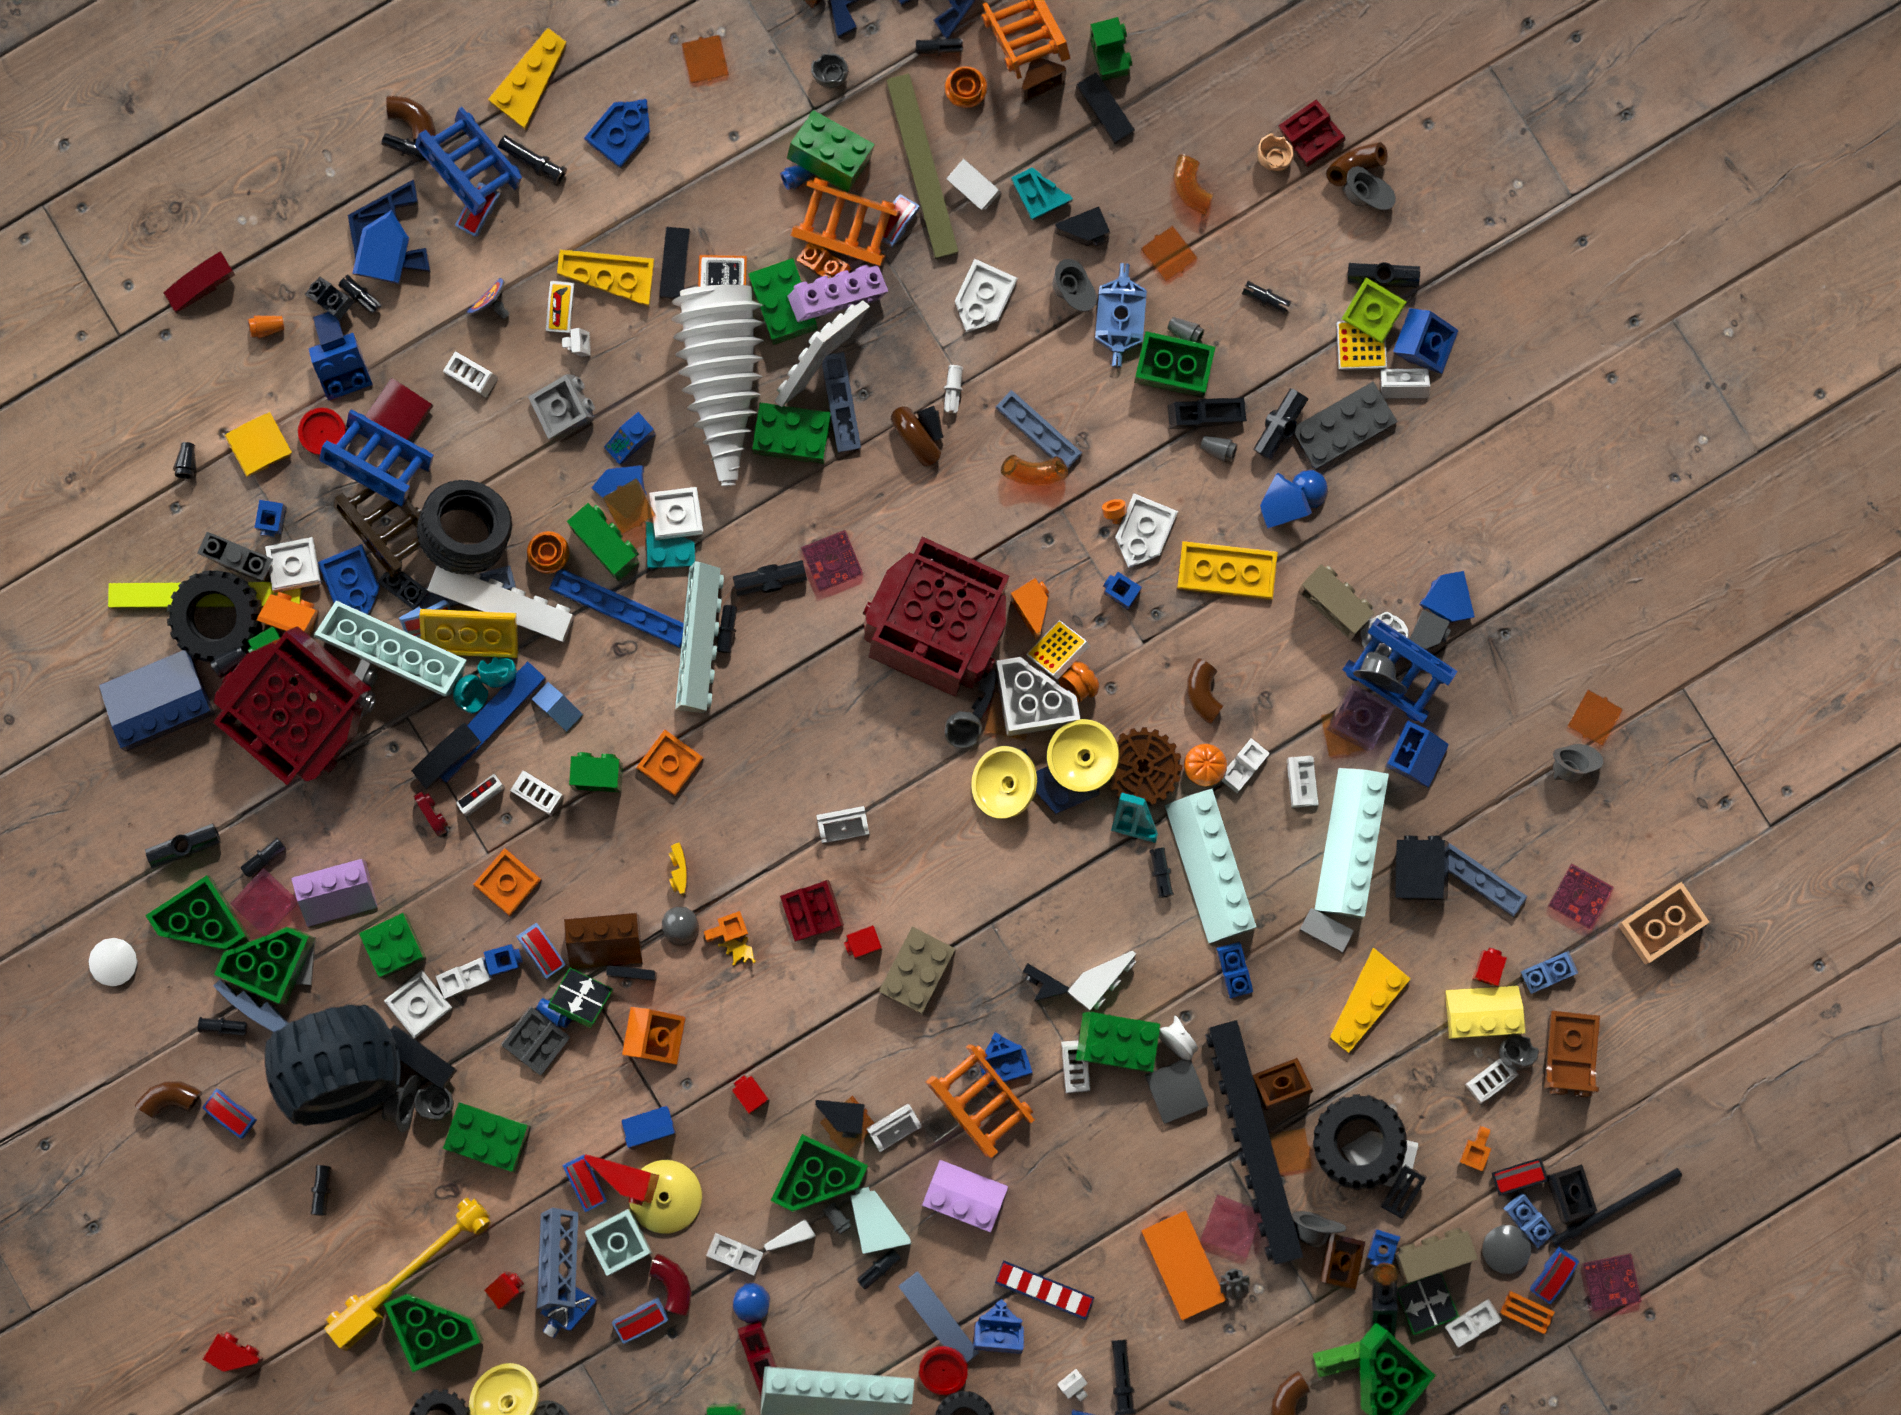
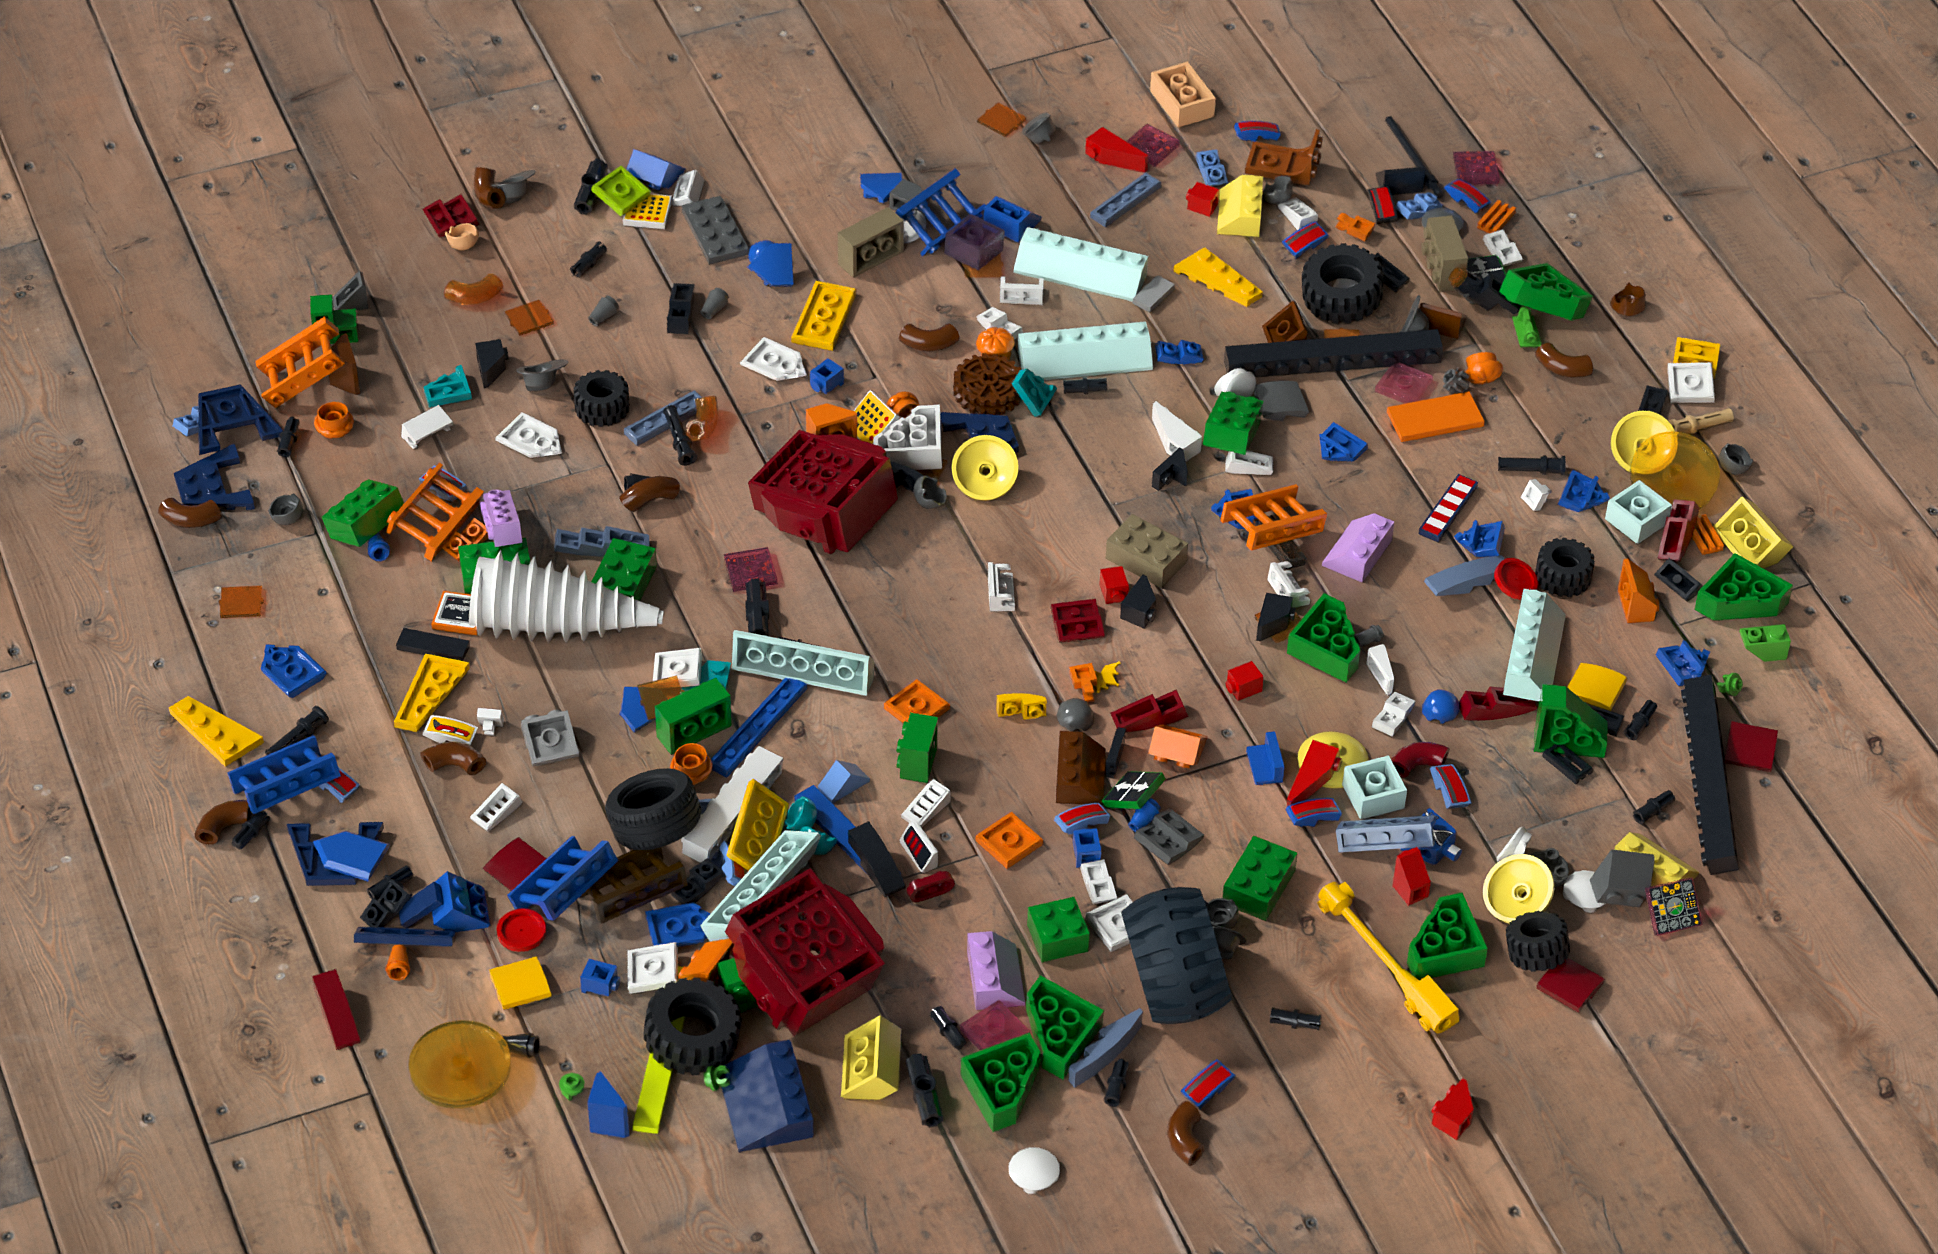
camera: 85 degrees left, 35 degrees down
dark grey slope [197,532,274,581] -> none
black cone [210,646,246,679] -> none
shield [467,278,510,319] -> none
blue slope [604,412,656,465] -> none
white plate [775,300,870,407] -> none
light aqua slope [851,1187,911,1254] -> none
black axle [857,1248,902,1289] -> none
olive tile [887,73,958,259] -> none
white axle [944,365,963,414] -> none
light yellow dish [1047,719,1119,792] -> none
black tile [1076,72,1135,144] -> none
medium blue plate [1095,263,1147,368] -> none
orange tile [1102,499,1127,524] -> none
green brick [1134,331,1216,398] -> none
black piece [1253,388,1309,460] -> none
dark grey piece [1353,652,1408,694] -> none
blue brick [1366,1229,1400,1268] -> none
black brick [1395,835,1449,900] -> none
none -> dark grey slope [332,271,369,311]
none -> dark blue tile [354,927,456,946]
none -> clear yellow dish [409,1020,511,1108]
none -> reddish brown cylinder [420,742,487,776]
none -> bright green plate [559,1073,585,1101]
none -> black tyre [573,370,630,427]
none -> blue slope [587,1071,629,1138]
none -> black pin [663,405,698,466]
none -> bright green plate [704,1066,730,1091]
none -> light yellow slope [841,1015,901,1100]
none -> red slope [1085,127,1148,173]
none -> dark red slope [1110,689,1189,732]
none -> black slope [1120,574,1157,629]
none -> blue slope [1234,121,1281,141]
none -> slope [1282,221,1329,259]
none -> blue slope [1319,422,1368,461]
none -> orange piece [1465,352,1503,385]
none -> white piece [1496,826,1532,862]

